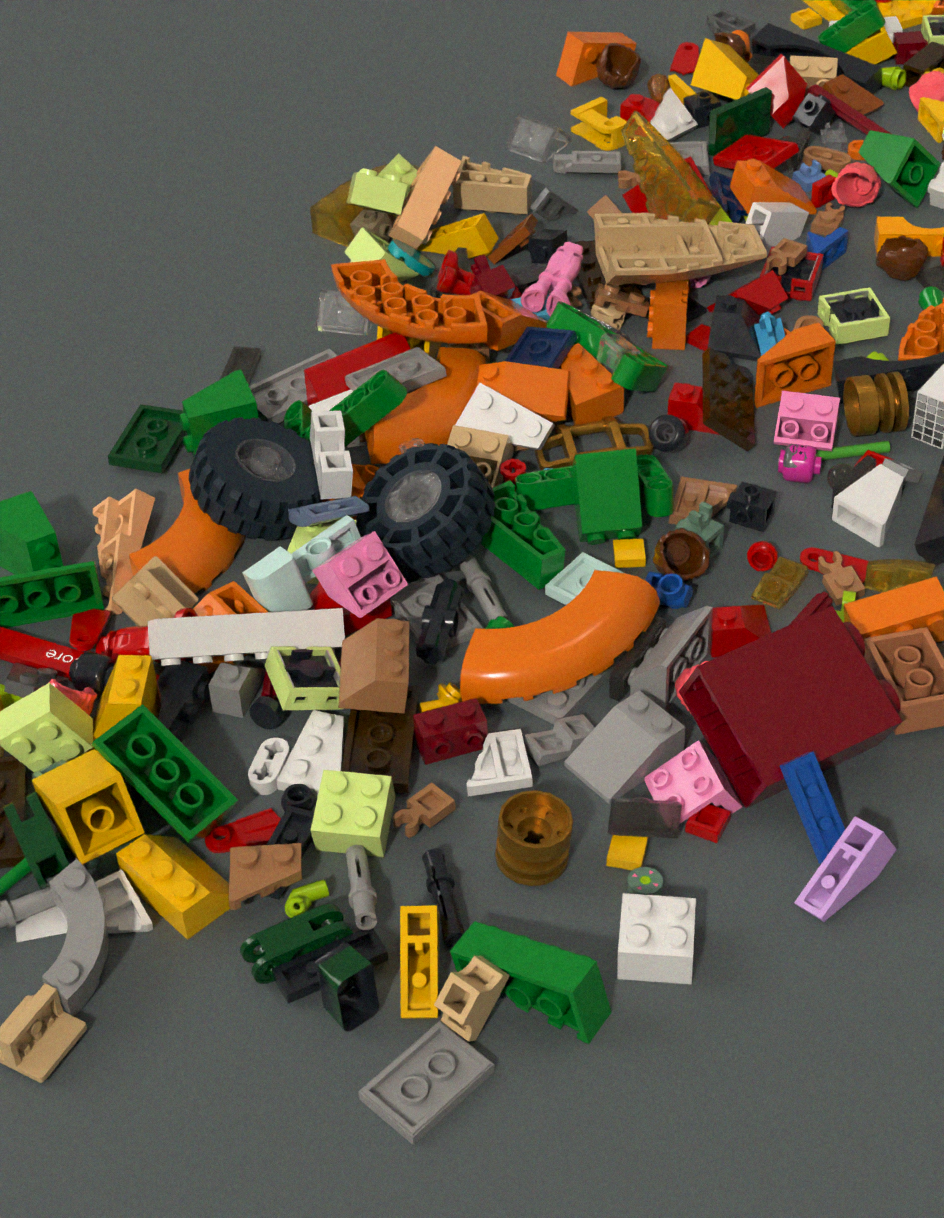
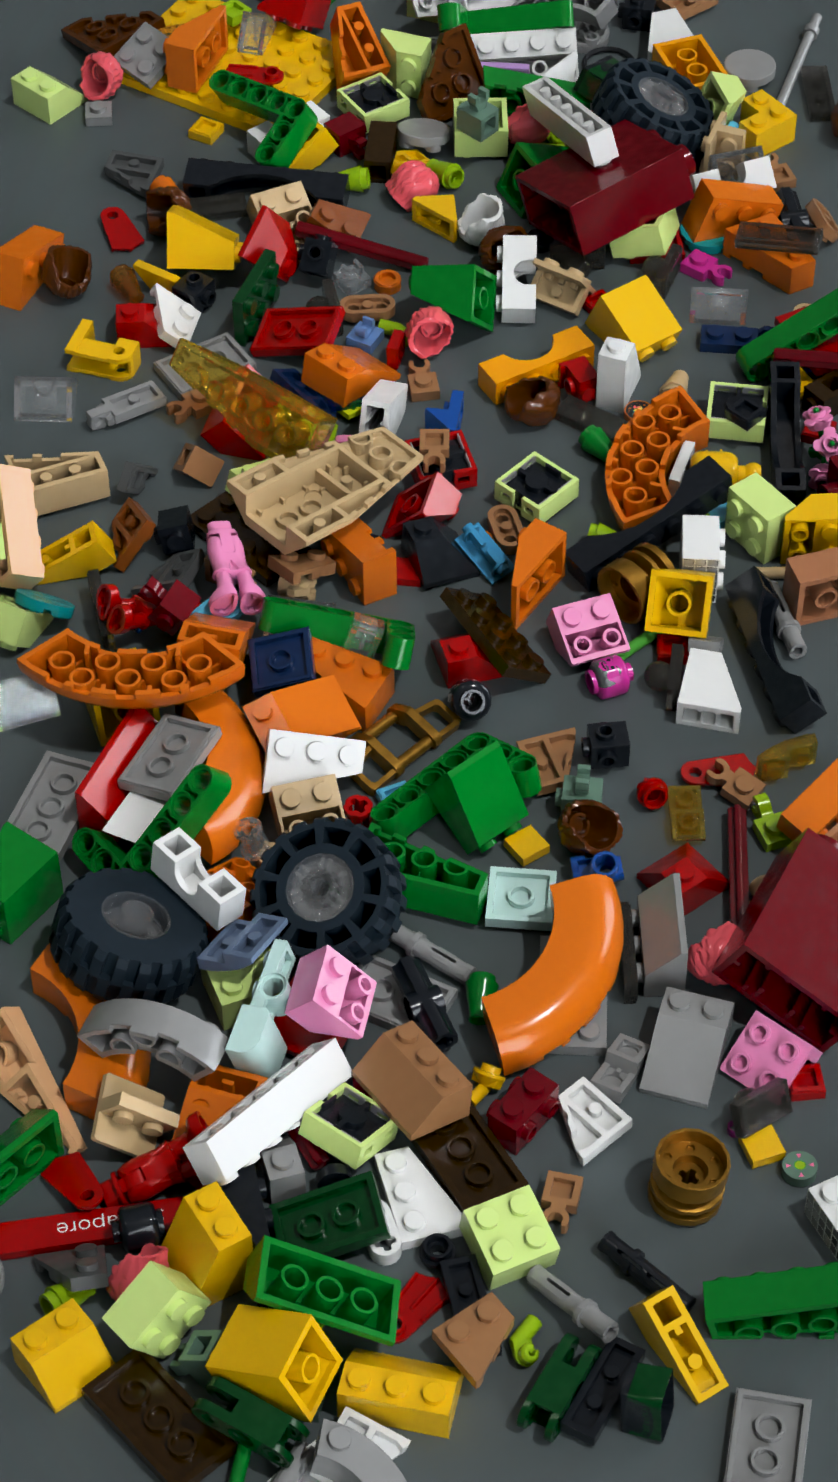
camera: 35 degrees left, 5 degrees up
tan brick [434,956,510,1042] -> none
none -> light grey brick [77,998,229,1081]
none -> dark green plate [269,1170,391,1258]
none -> yellow slope [644,569,716,639]

